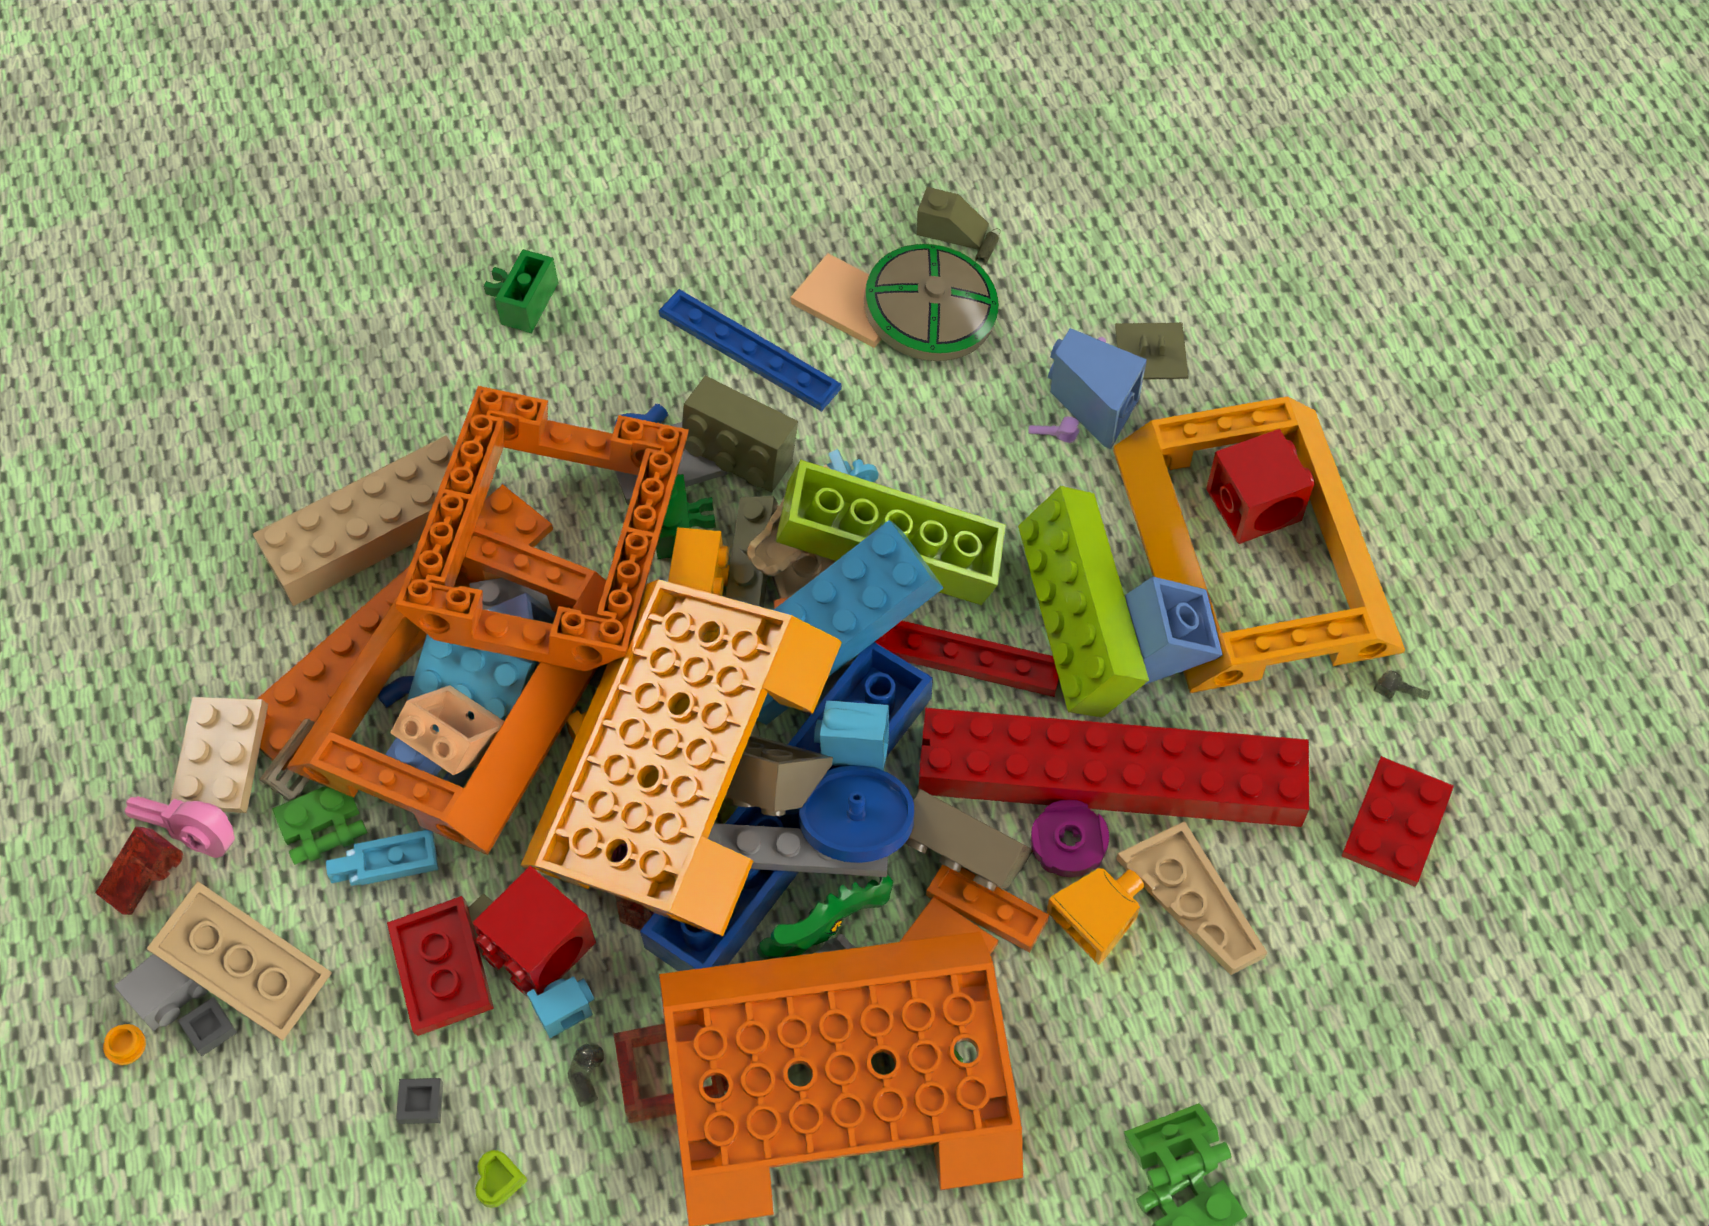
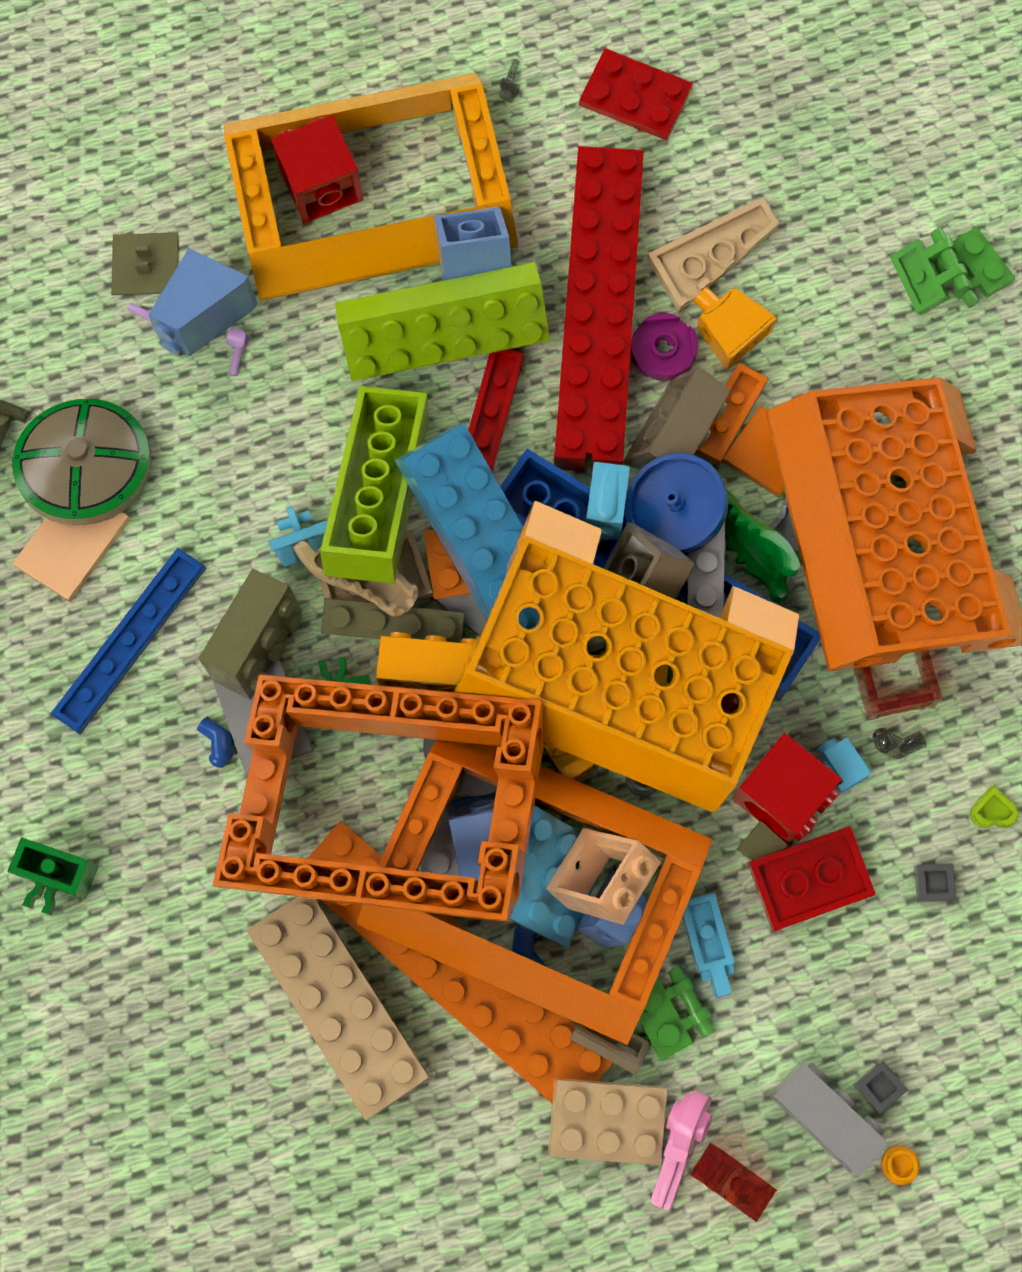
camera: 90 degrees left, 15 degrees up
tan plate [147,881,332,1041] -> none

